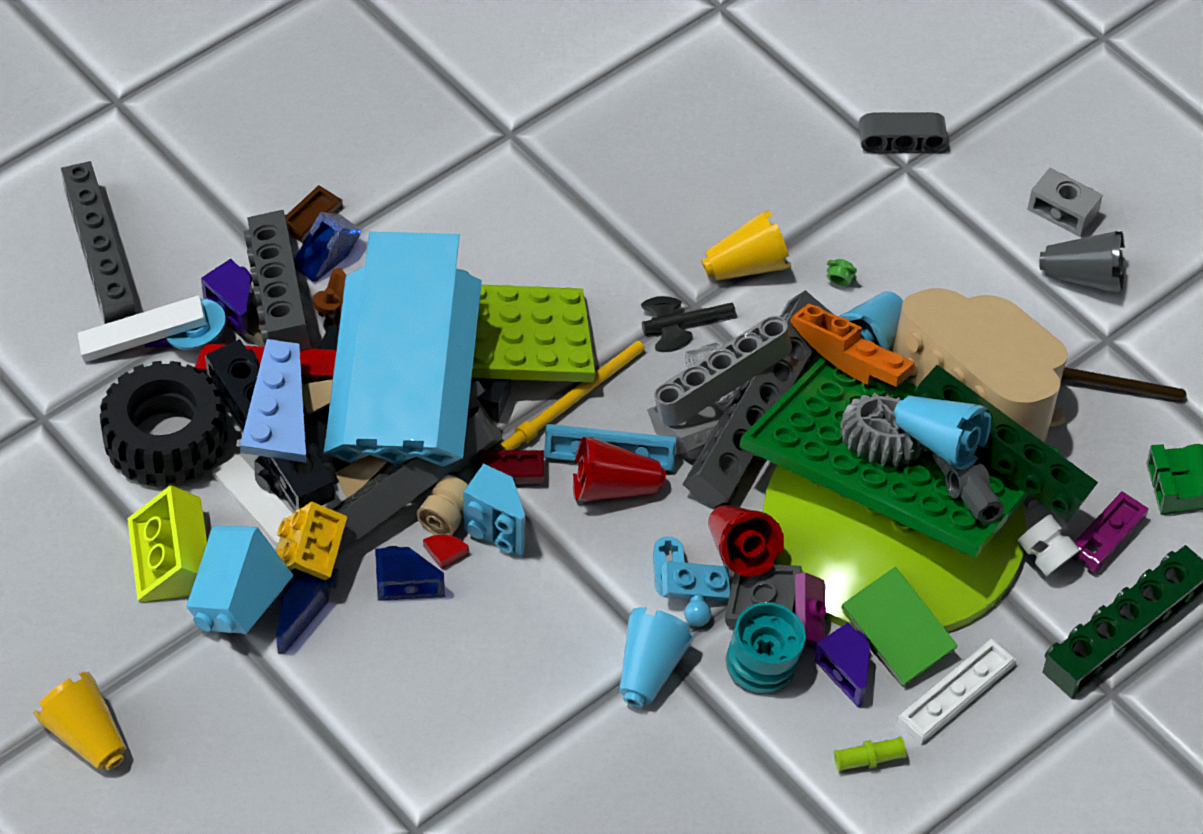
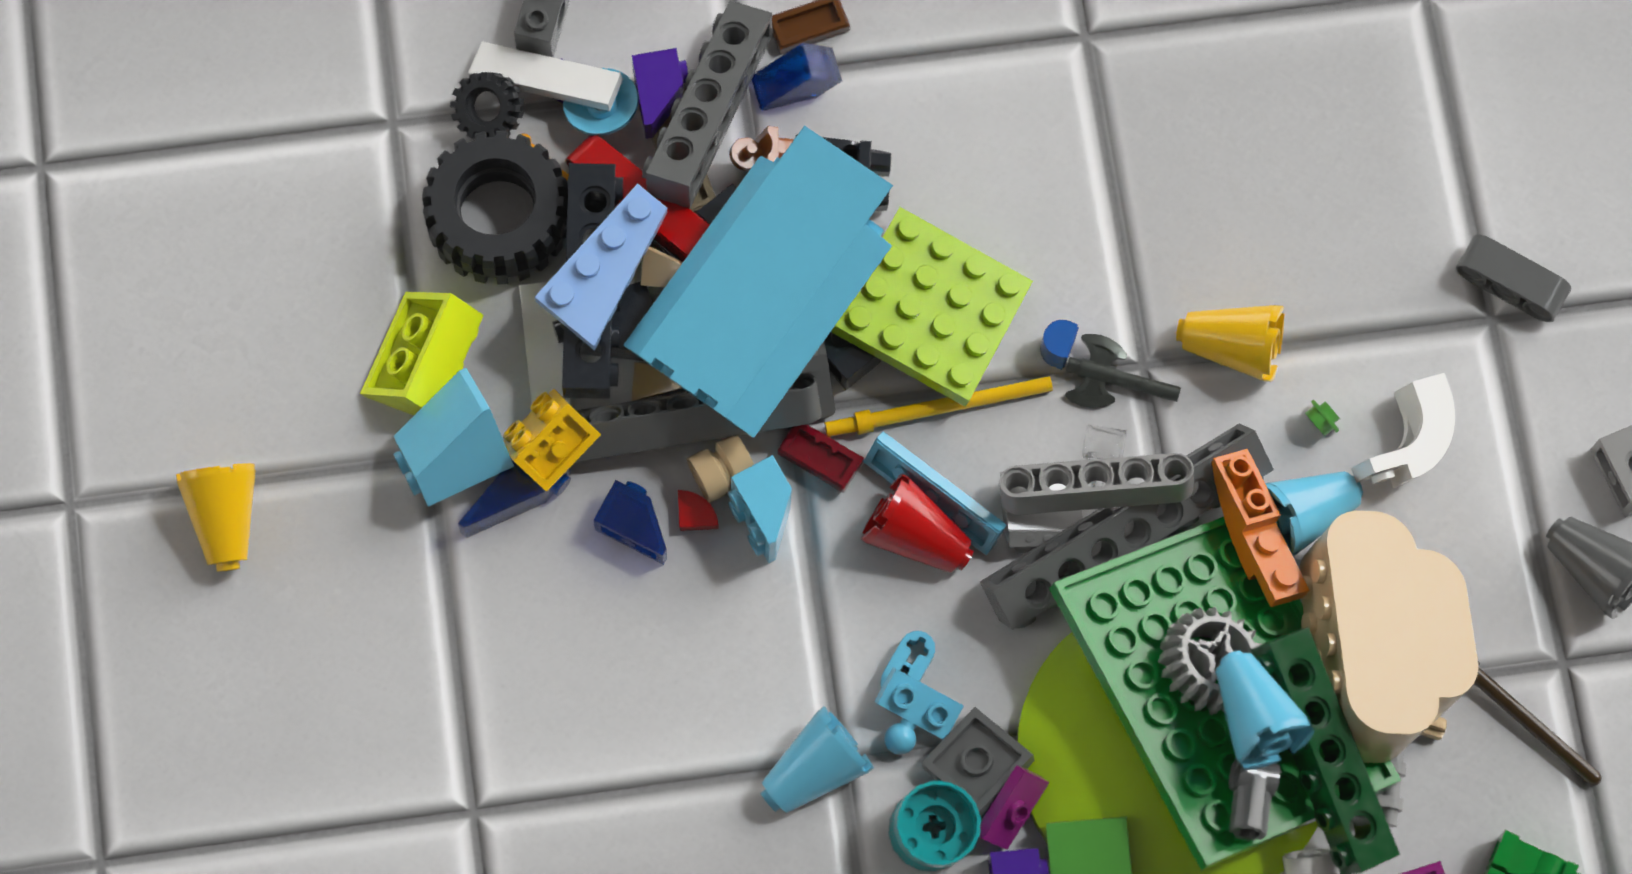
camera: 30 degrees right, 20 degrees up
red cone [708,505,784,577] -> none
none -> black tyre [450,72,525,139]
none -> blue brick [1040,320,1079,370]
none -> white arch [1351,373,1455,488]

